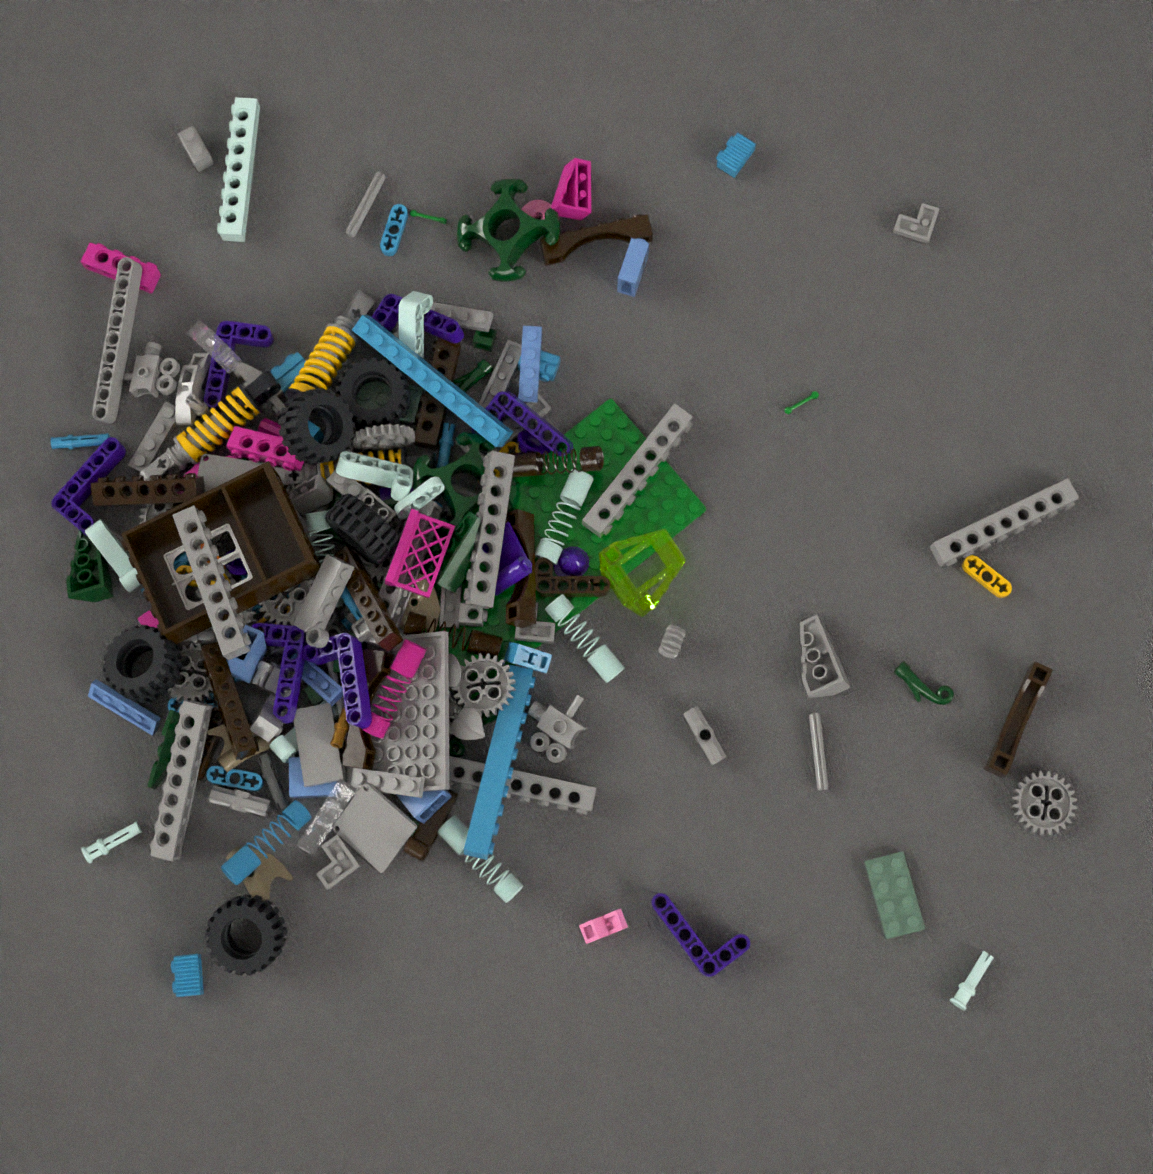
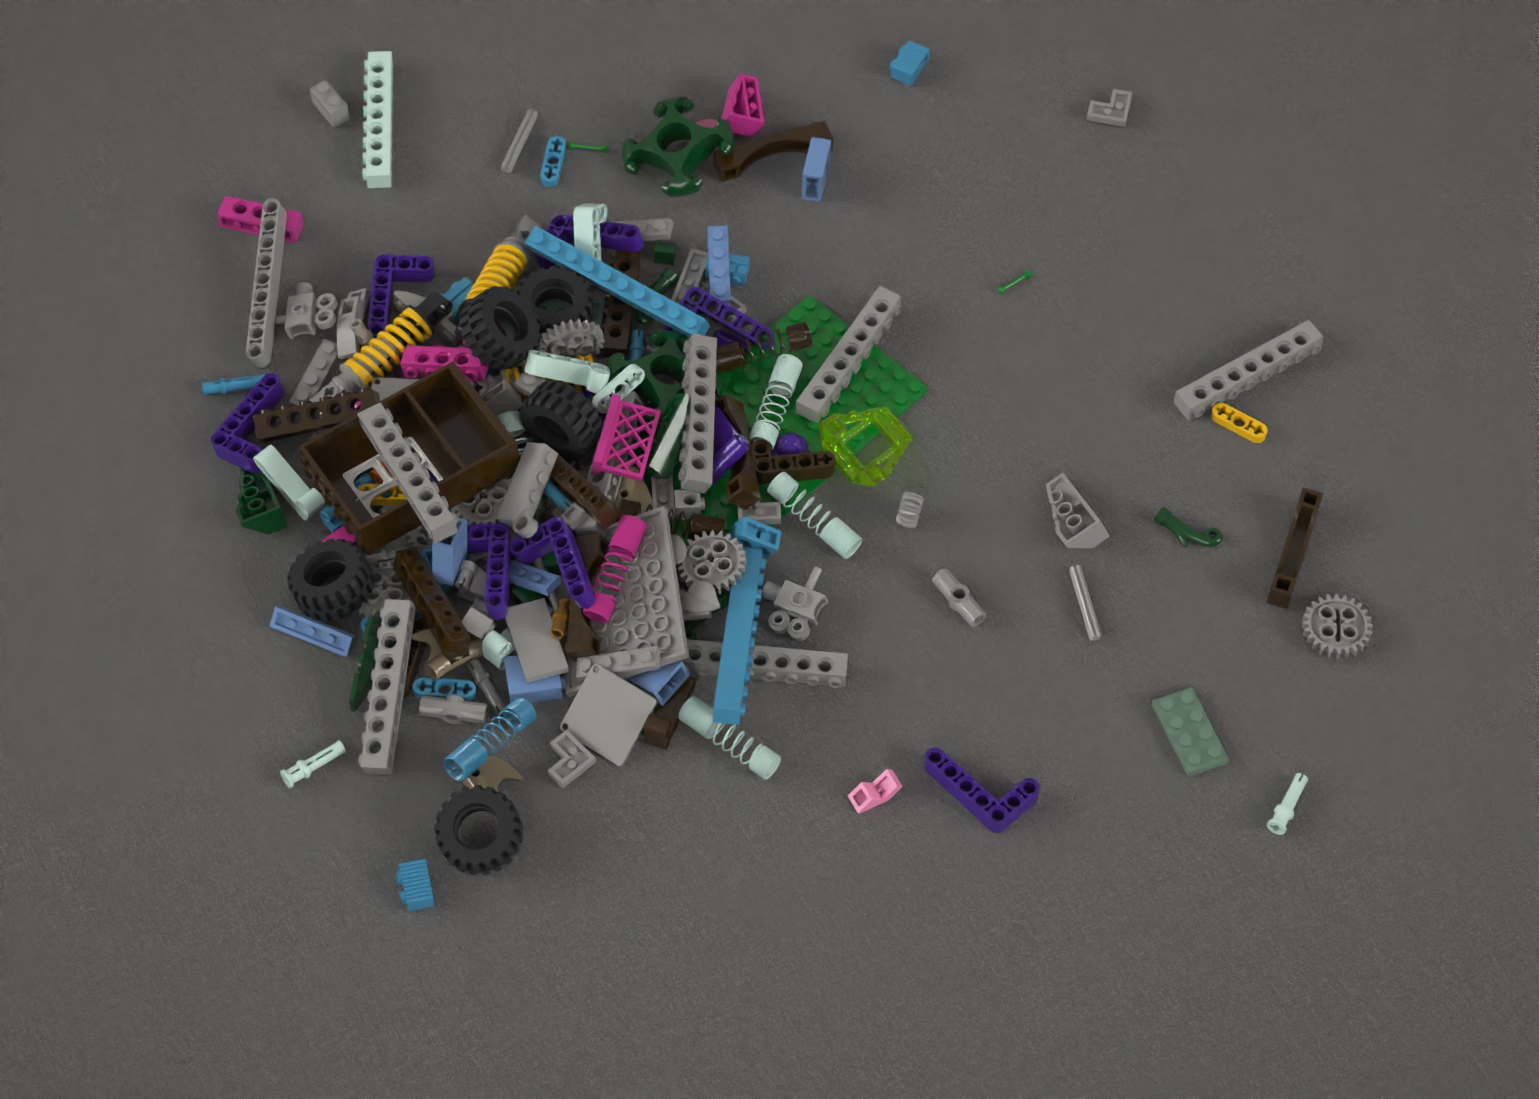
camera: 10 degrees left, 20 degrees down
clear slope [185,320,242,374] -> none
clear slope [296,779,357,855] -> none

